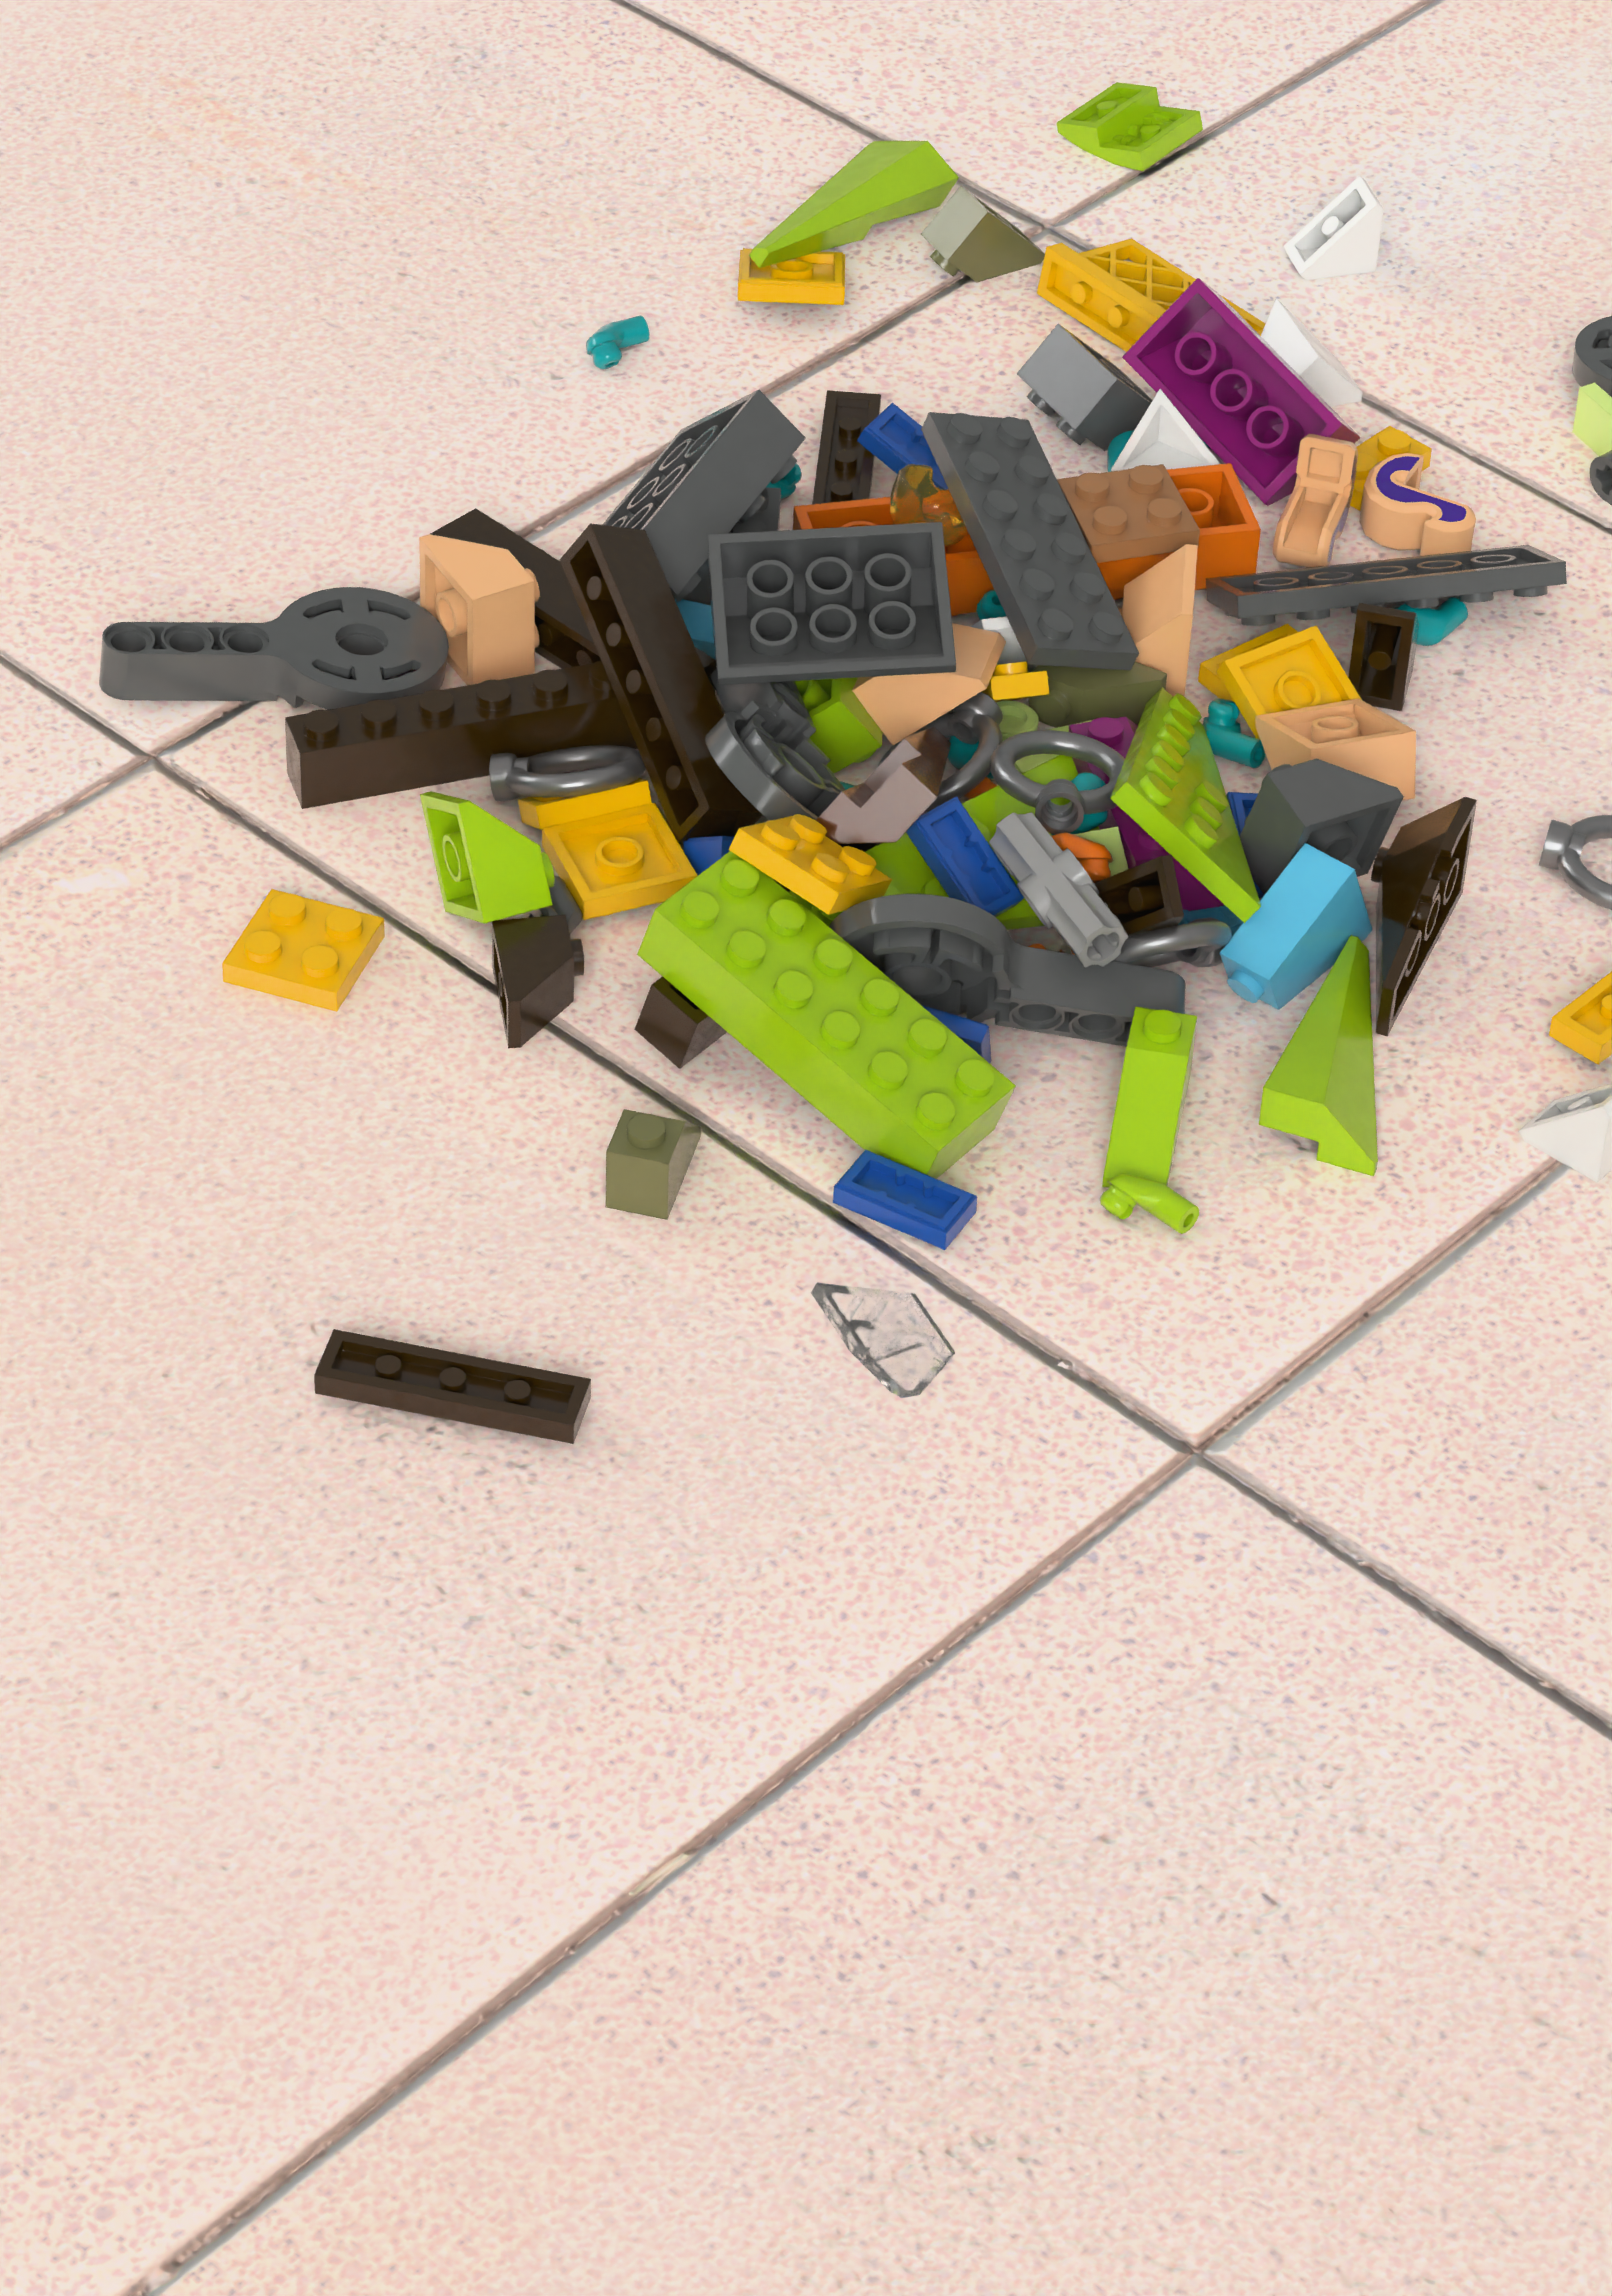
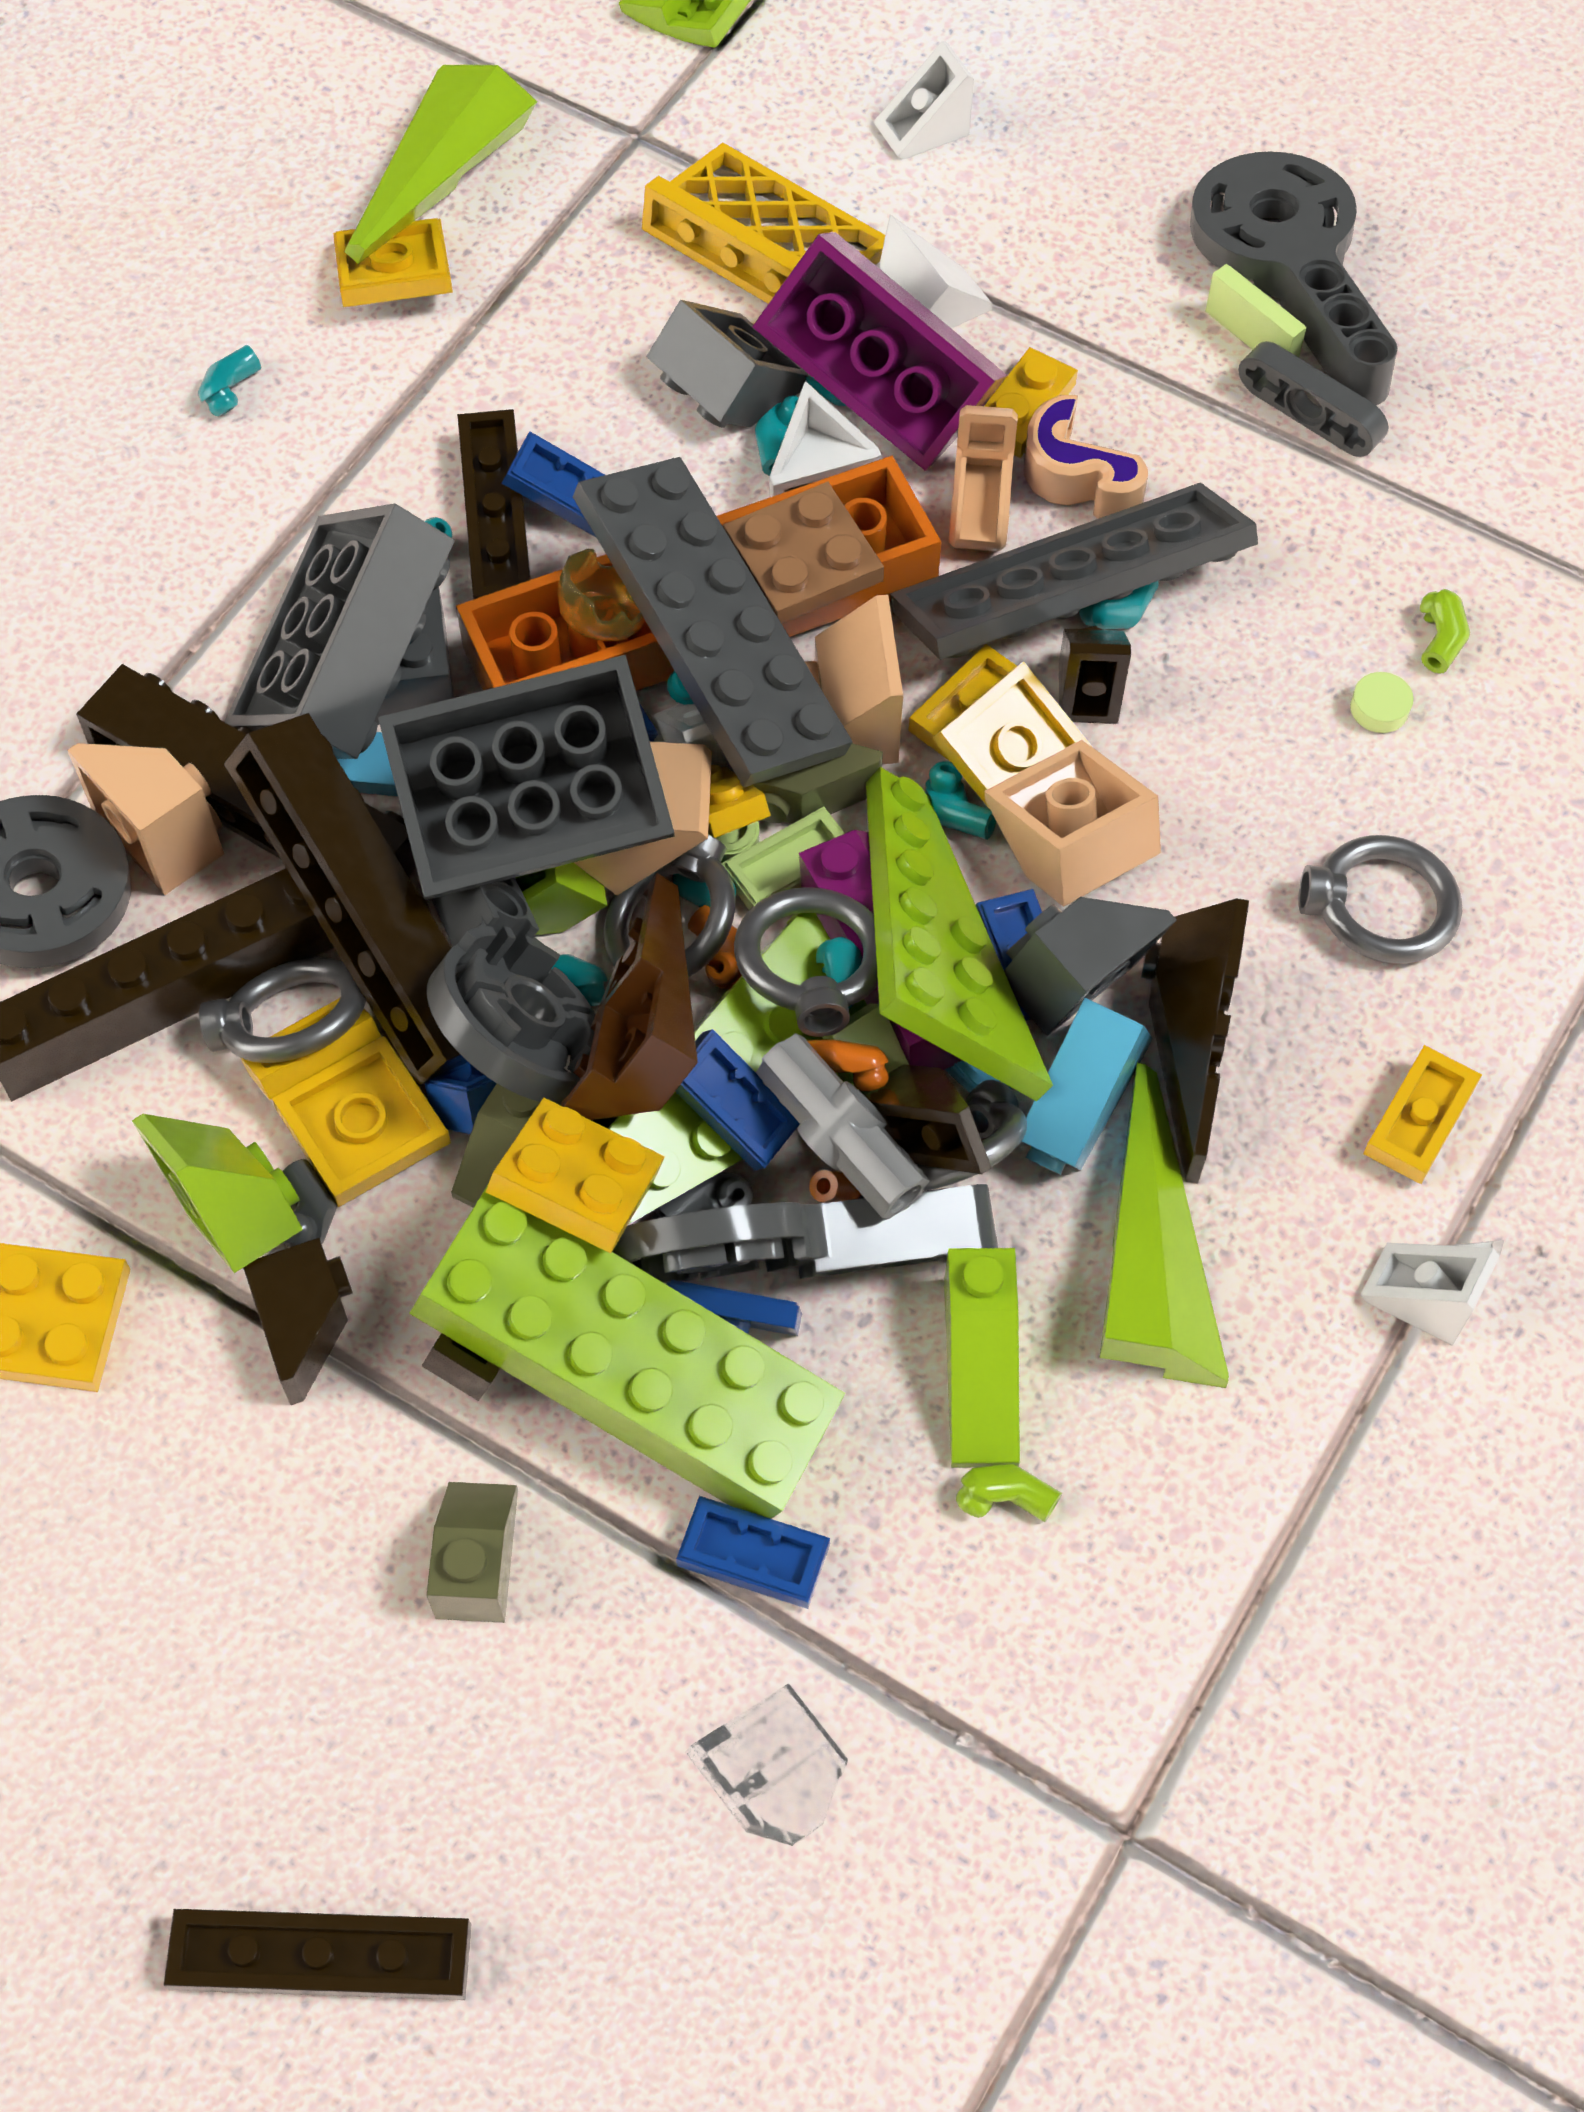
camera: 10 degrees left, 20 degrees up
olive slope [921,186,1045,282] -> none

